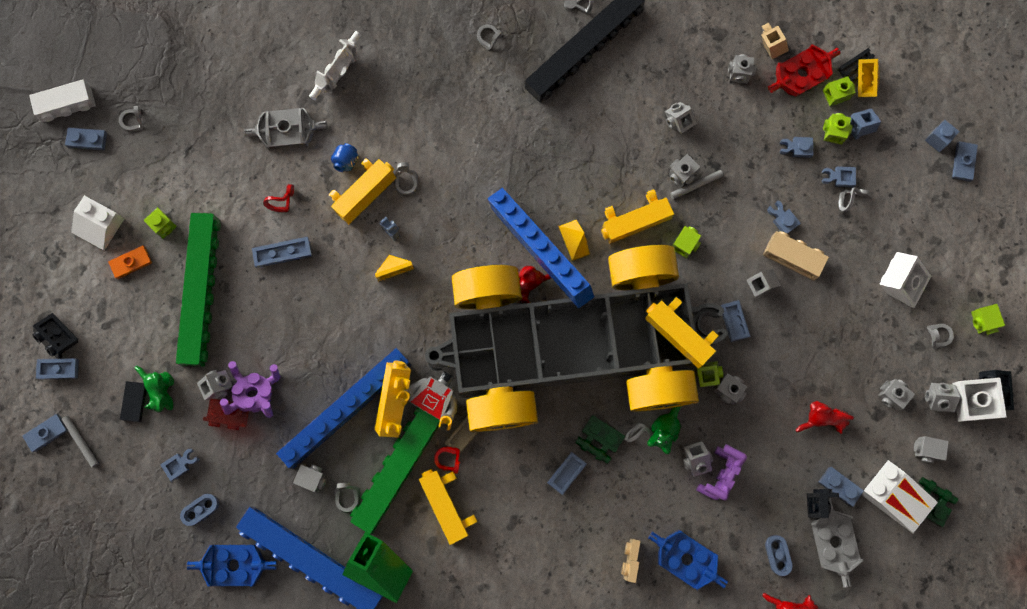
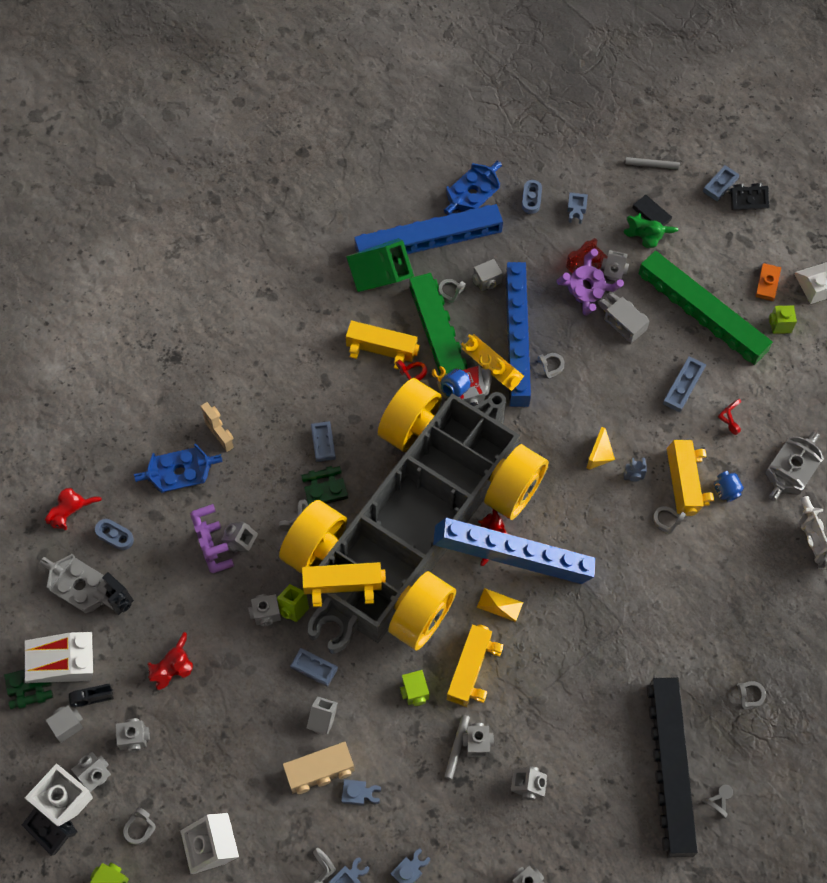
camera: 130 degrees right, 15 degrees down
sand blue plate [23,414,68,452] -> none
green animal [647,406,681,454] -> none
sand blue plate [818,467,864,507] -> none
none -> black piece [68,683,114,707]
none -> blue head [441,369,471,397]
none -> light grey piece [537,353,565,378]
none -> light grey hinge [598,292,650,343]

